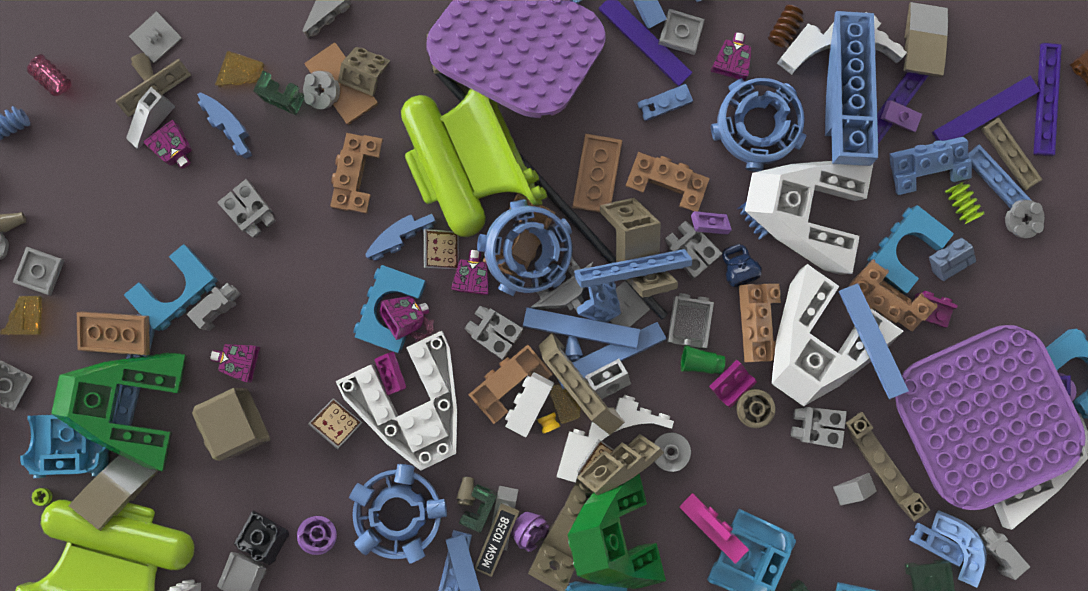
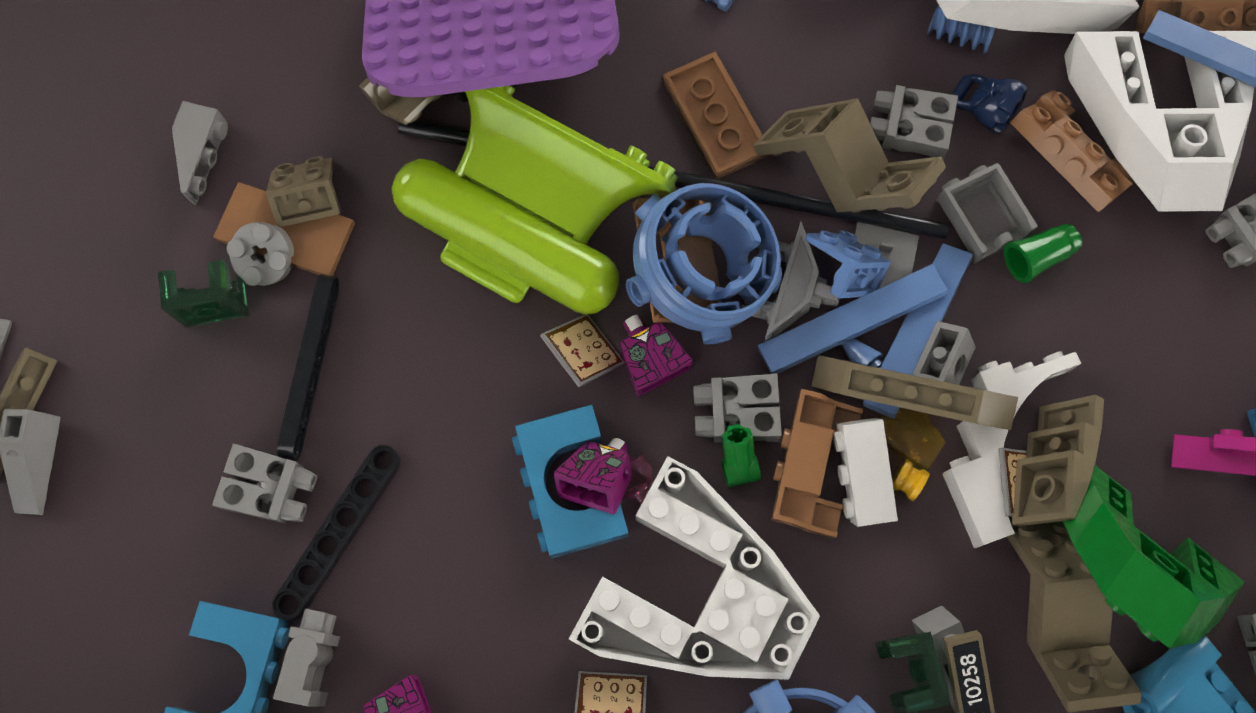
camera: 35 degrees left, 10 degrees down
magenta torso [143,120,192,169] -> none
medium blue slope [197,93,252,159] -> none
clear yellow wing [215,51,264,87] -> none
medium nougat bracket [330,133,383,214] -> none
medium blue slope [365,214,436,261] -> none
magenta bracket [375,351,406,395] -> none
dark tan cone [456,477,475,506] -> none
medium lavender cone [511,512,549,552] -> none
medium blue plate [575,249,692,288] -> none
medium nougat bracket [625,152,710,212] -> none
light grey dish [654,433,691,472] -> none
medium lavender plate [691,211,732,234] -> none
magenta bracket [709,360,757,408] -> none
dark tan cone [737,389,775,428] -> none
none -> black beam [272,445,400,621]
none -> black beam [277,274,339,460]
none -> green piece [721,424,761,488]

